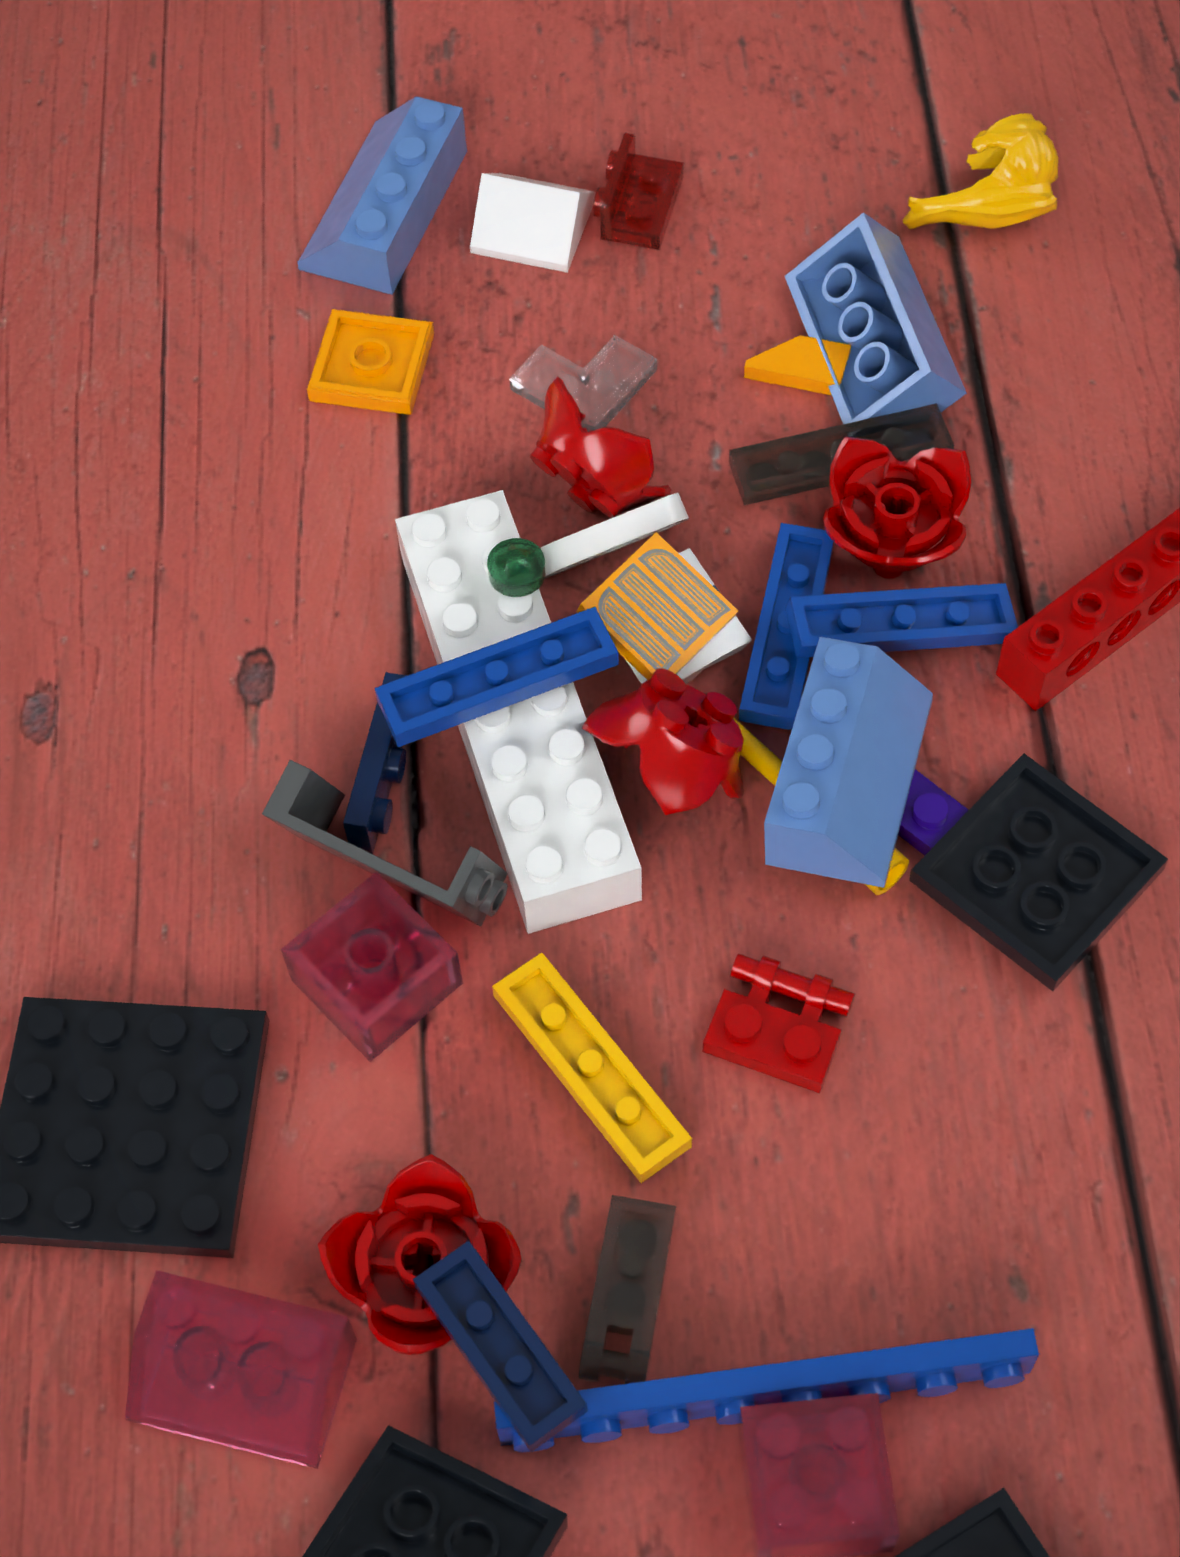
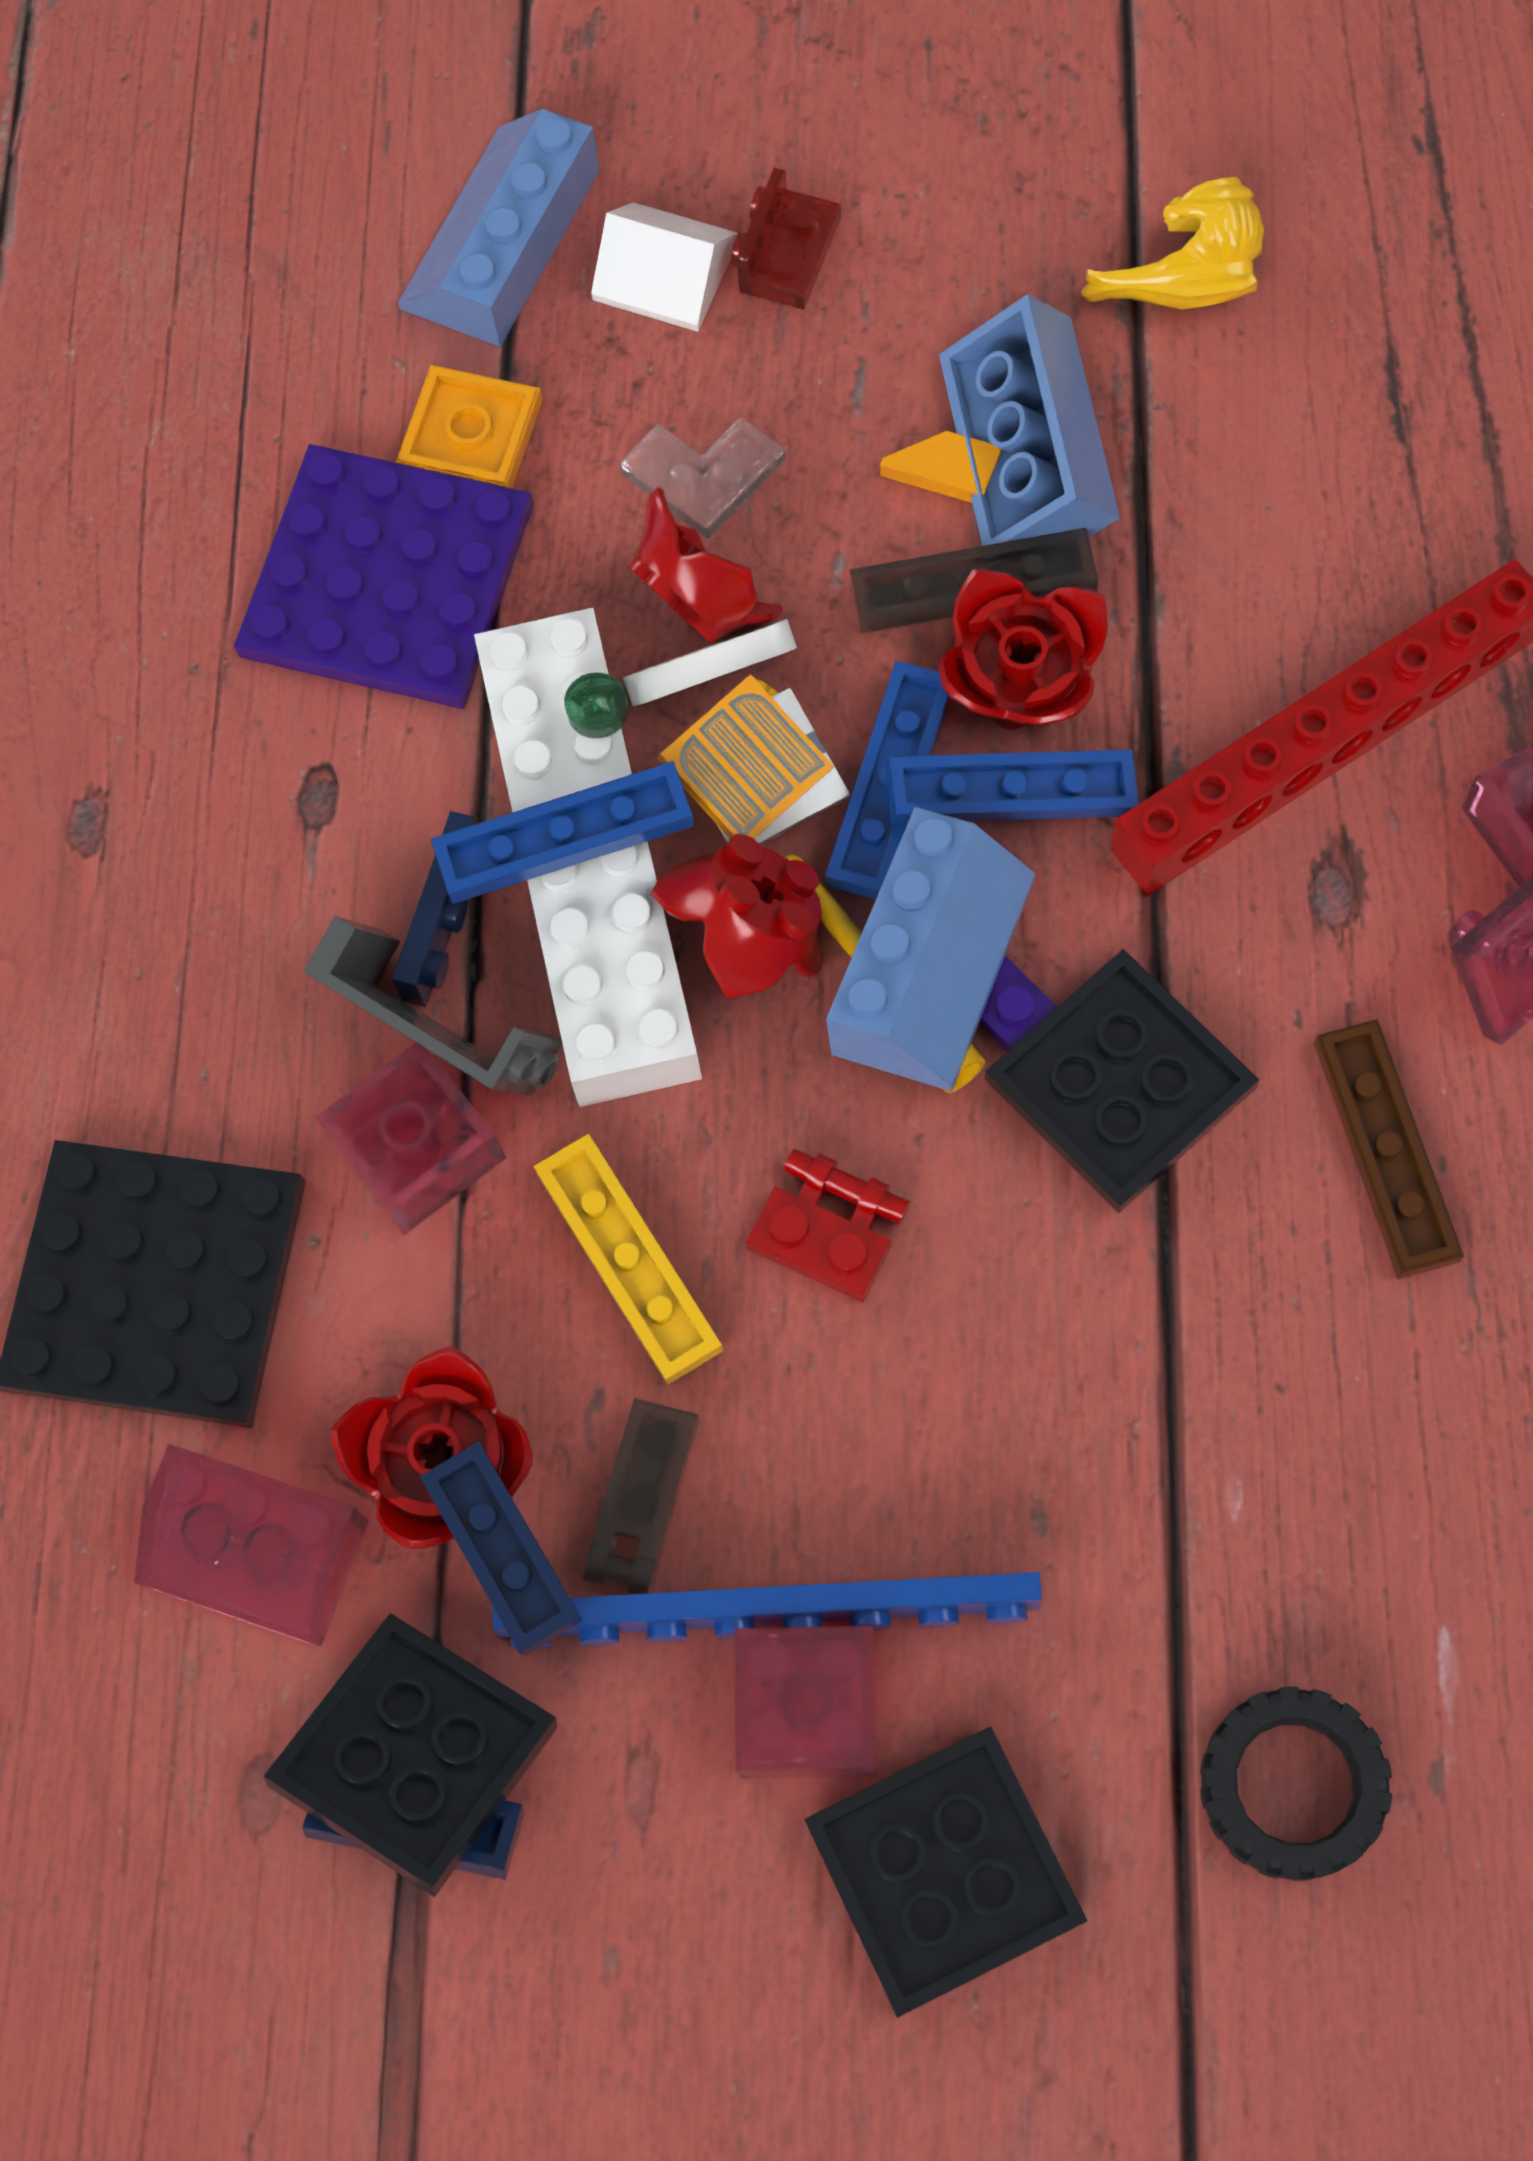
camera: 10 degrees right, 10 degrees up
none -> dark purple plate [234,444,534,709]

